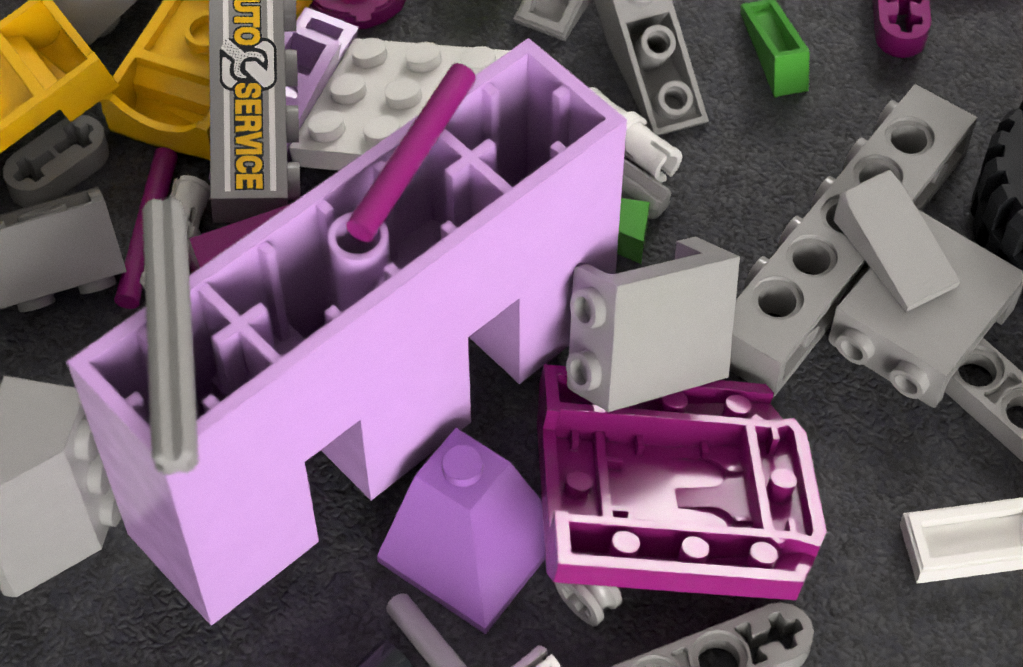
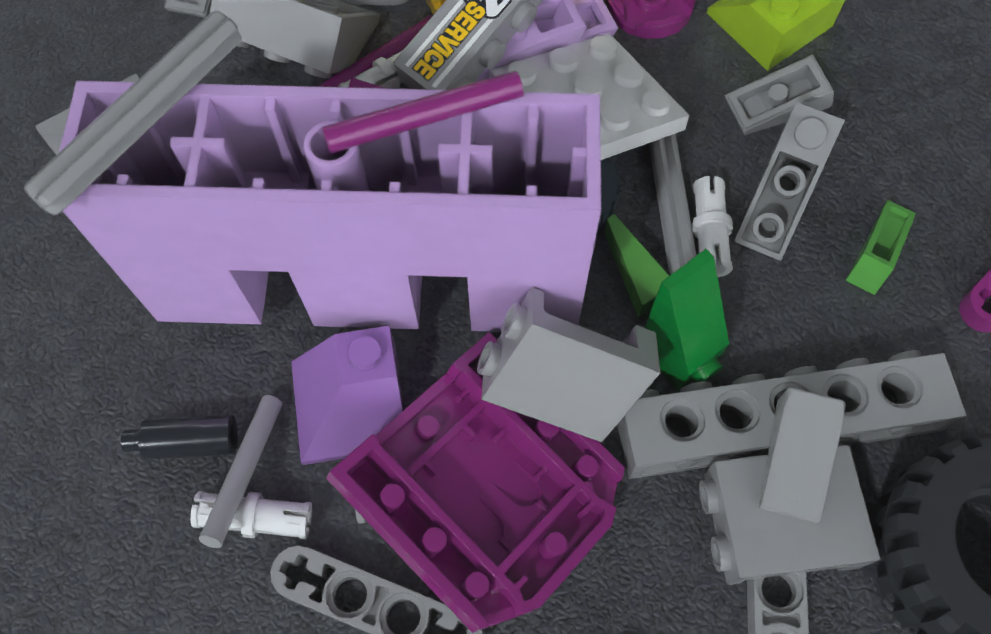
camera: 45 degrees right, 10 degrees up
none -> green slope [645,249,729,393]

